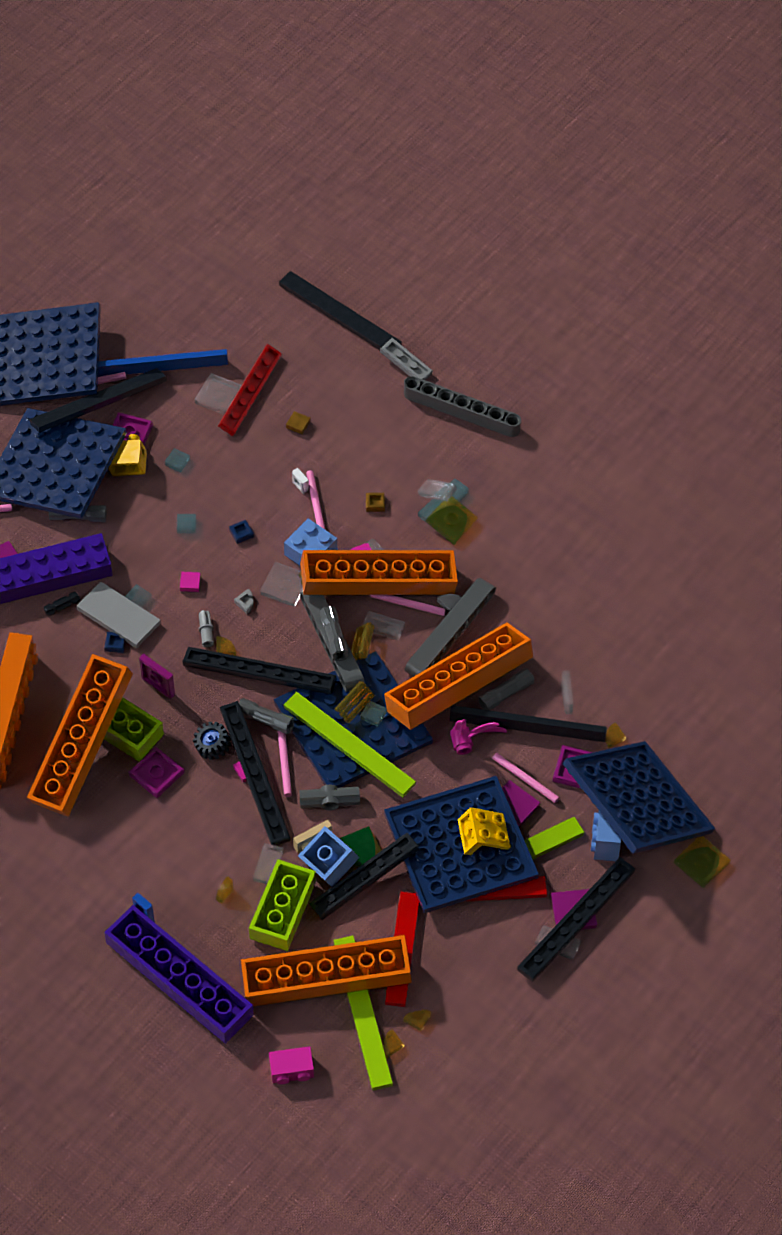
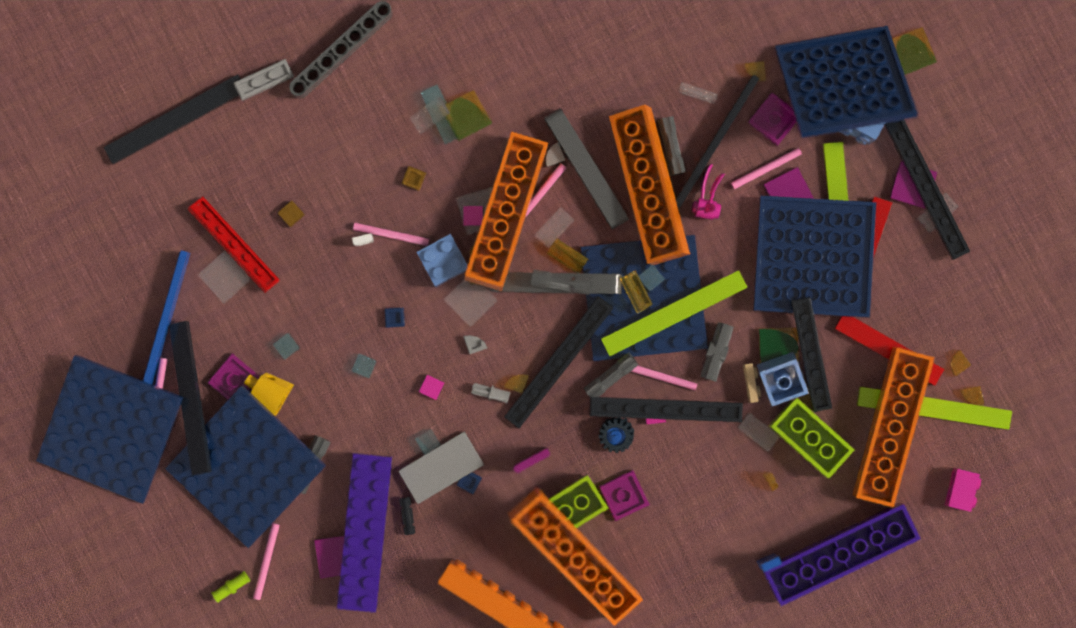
camera: 70 degrees left, 30 degrees up
yellow bracket [458,807,510,855] -> none

